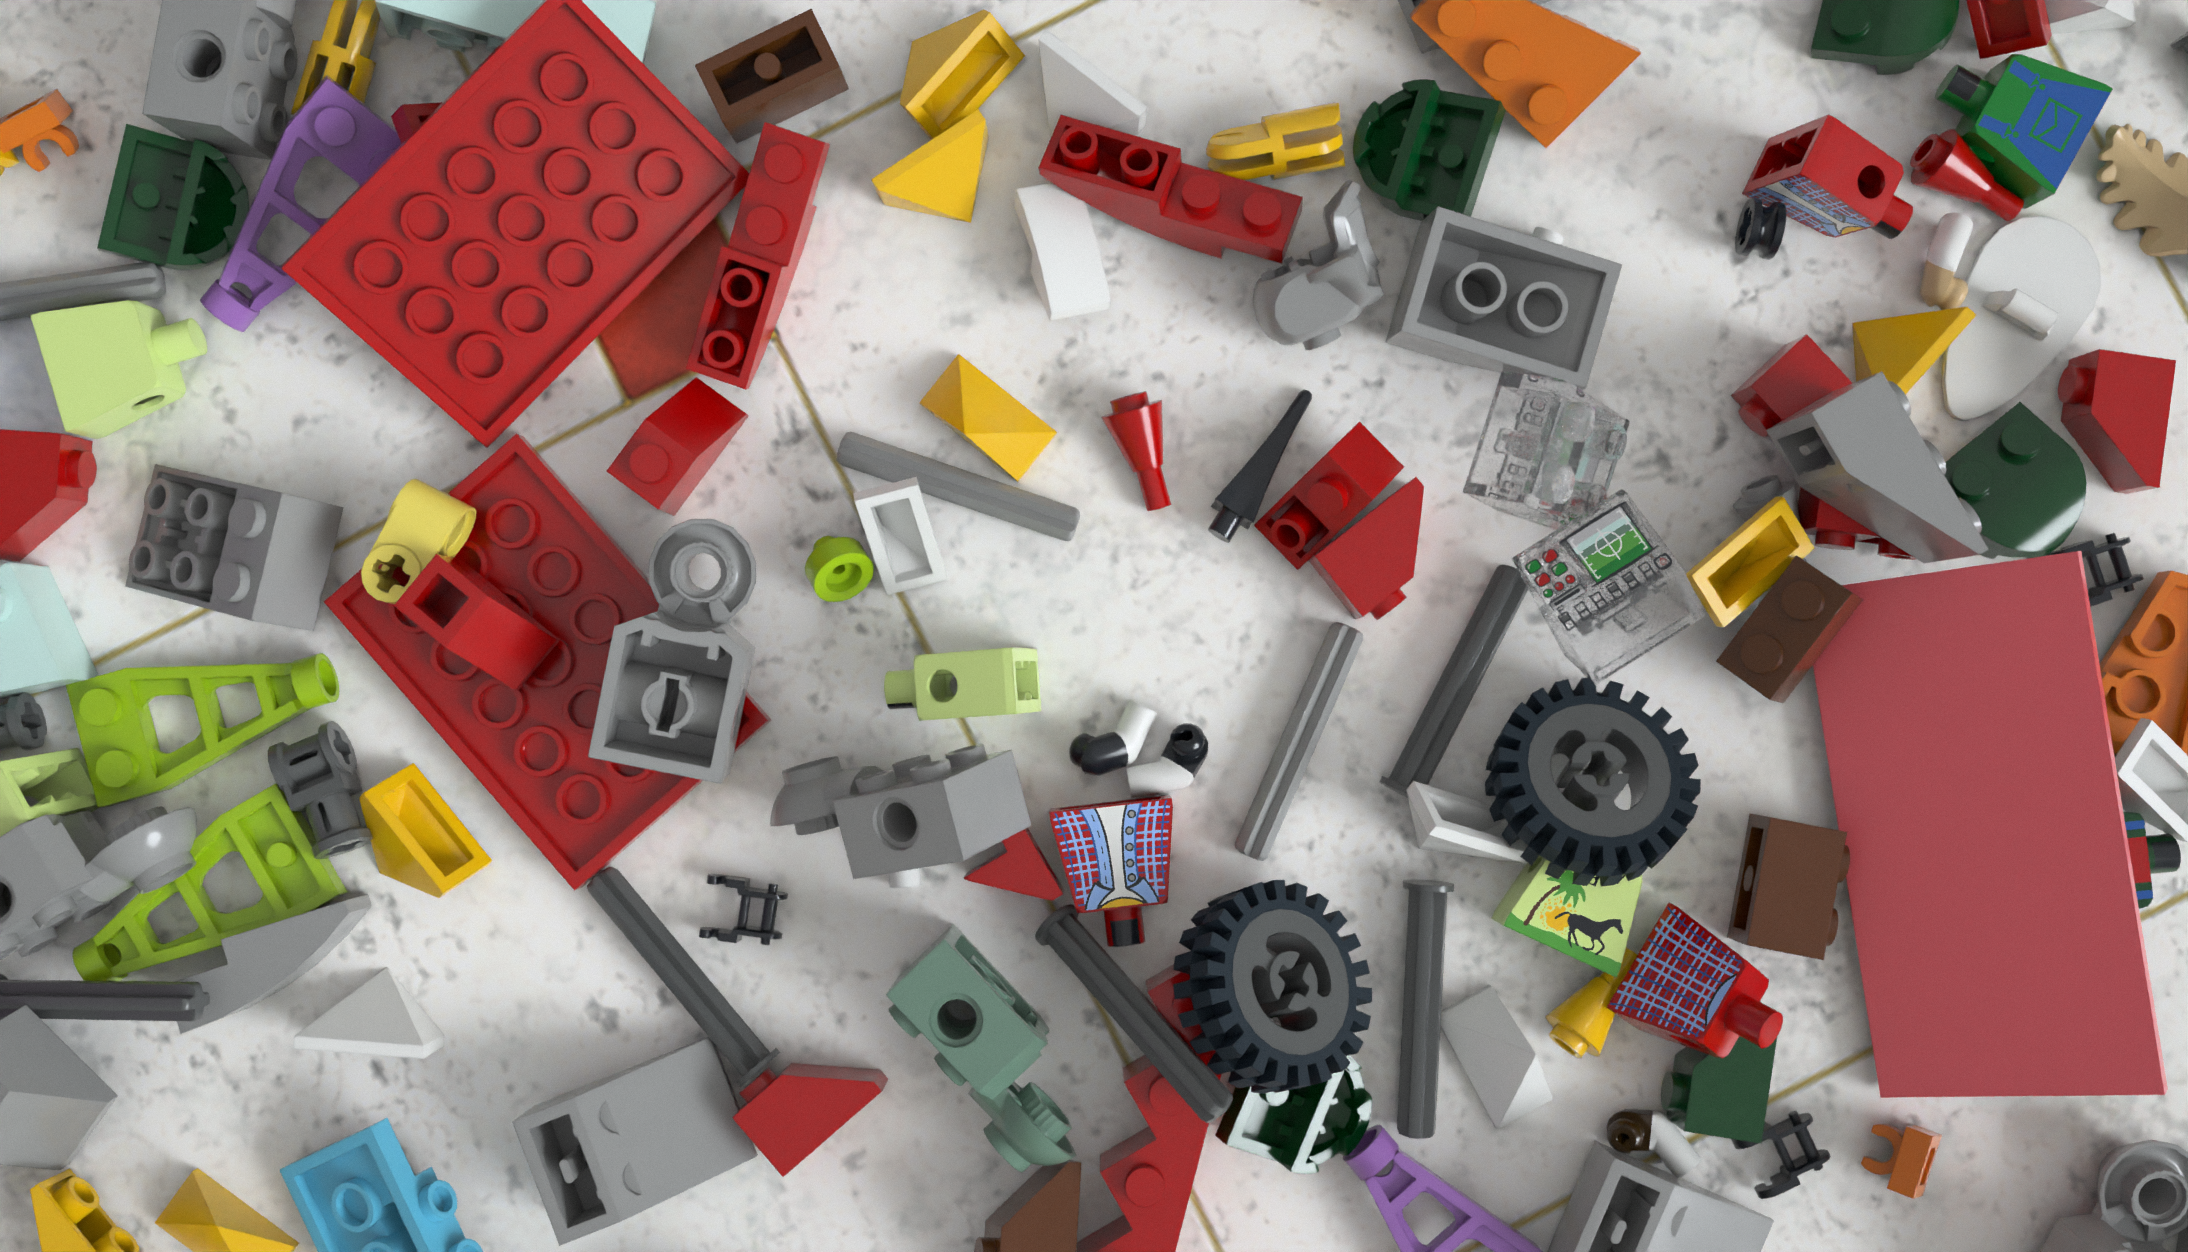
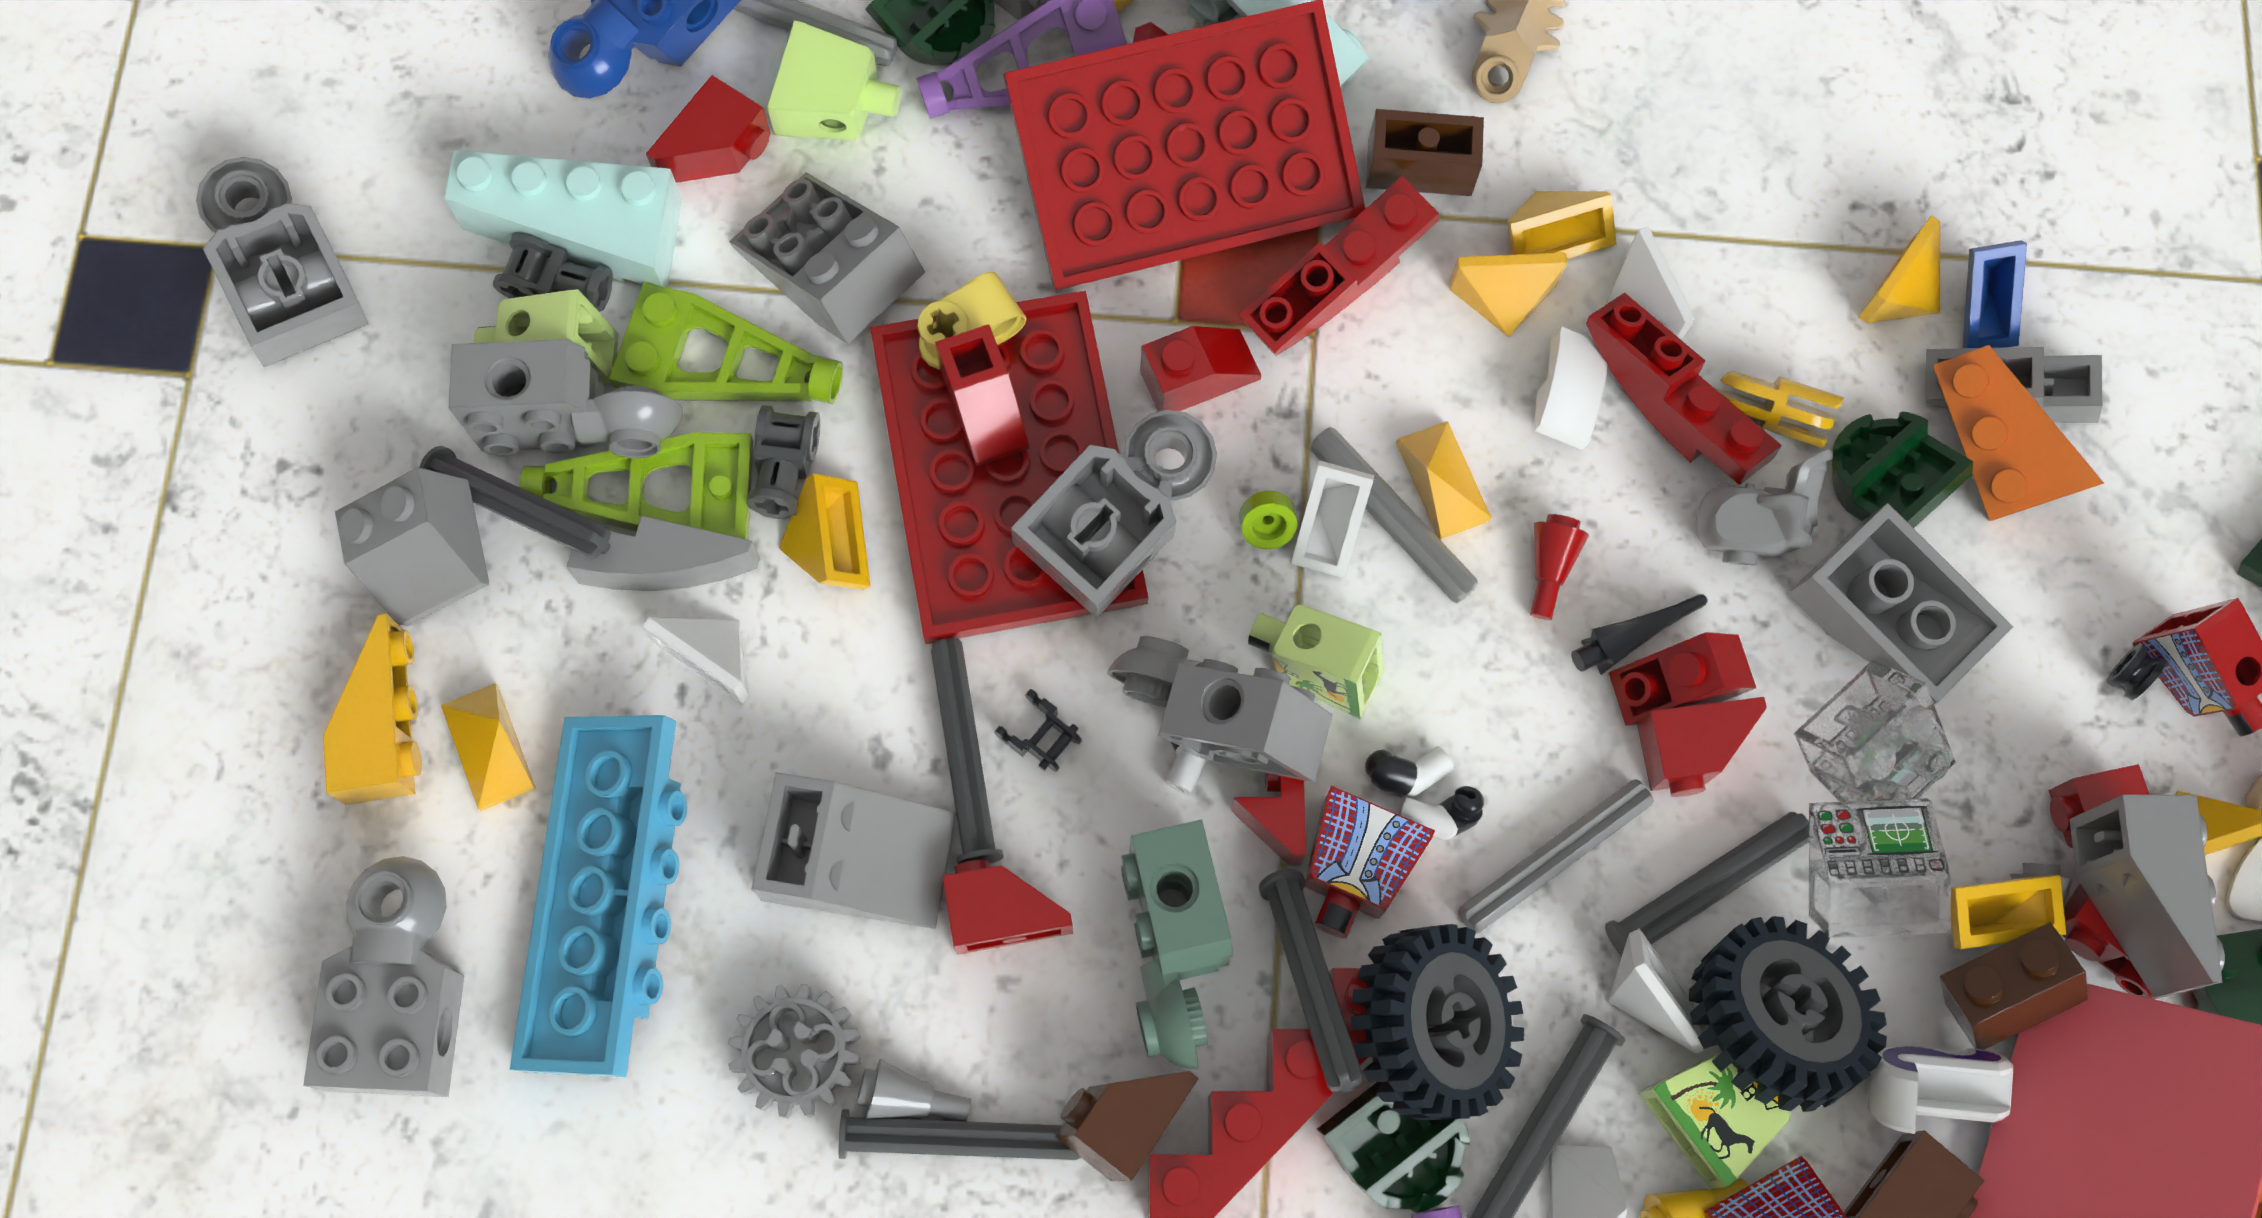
camera: 25 degrees right, 15 degrees down
none -> white animal [1867,1045,2014,1134]

